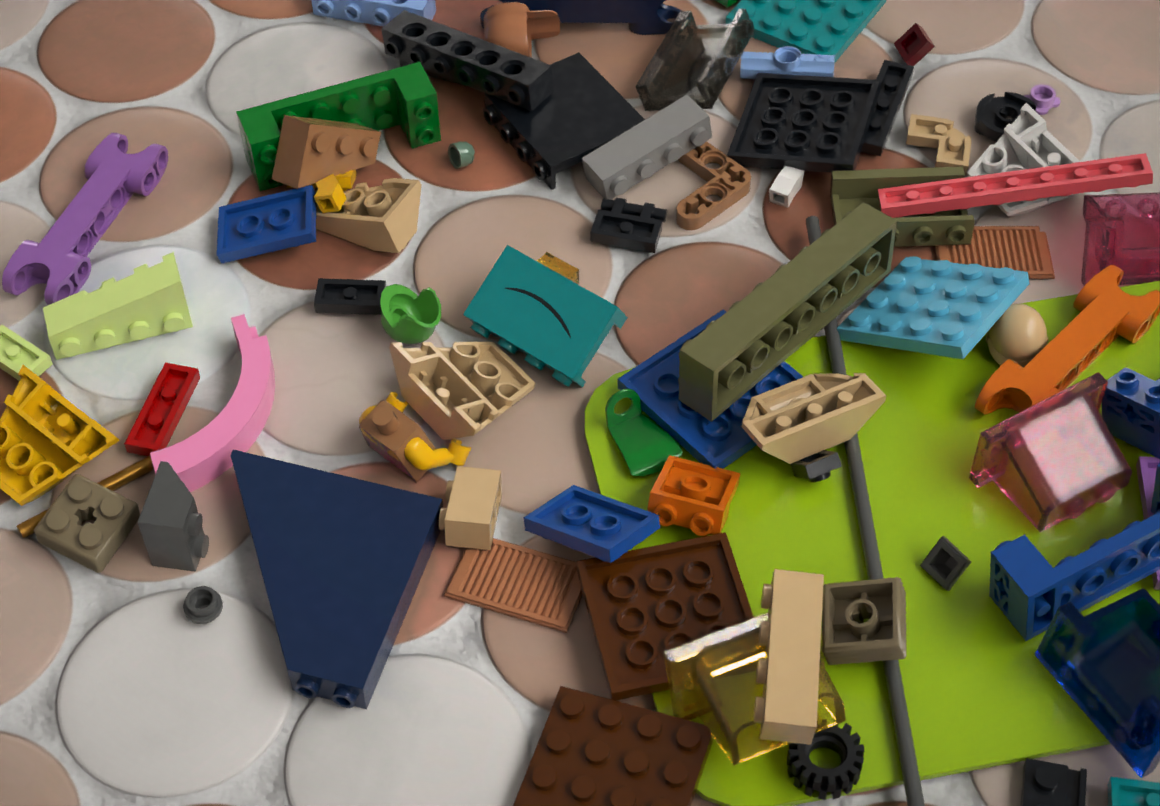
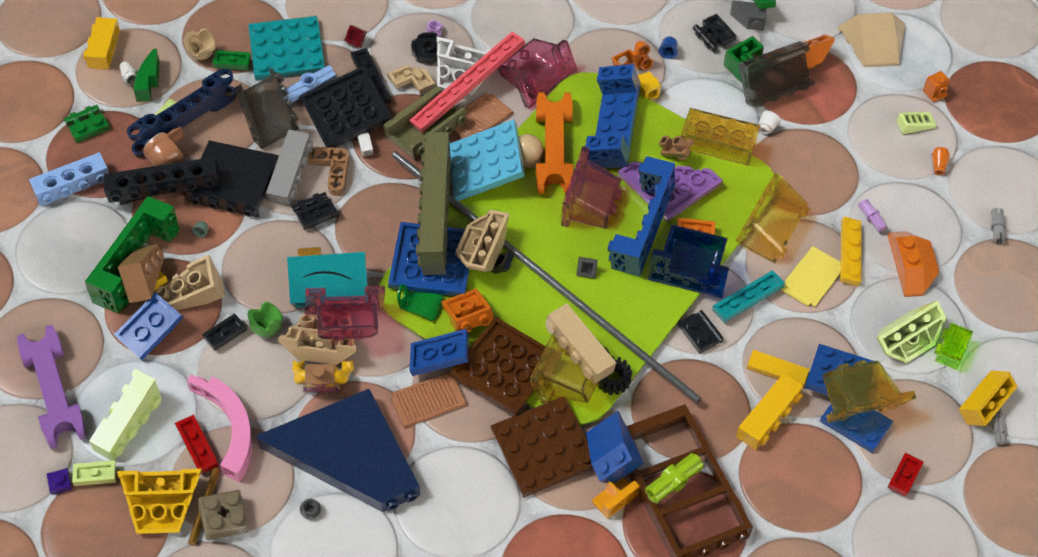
camera: 45 degrees left, 5 degrees up
dark grey slope [137,461,209,572] -> none
yellow piece [314,174,347,213] -> none
tan brick [439,466,502,550] -> none
dark tan brick [822,577,907,665] -> none
none -> clear pink windscreen [304,286,385,341]

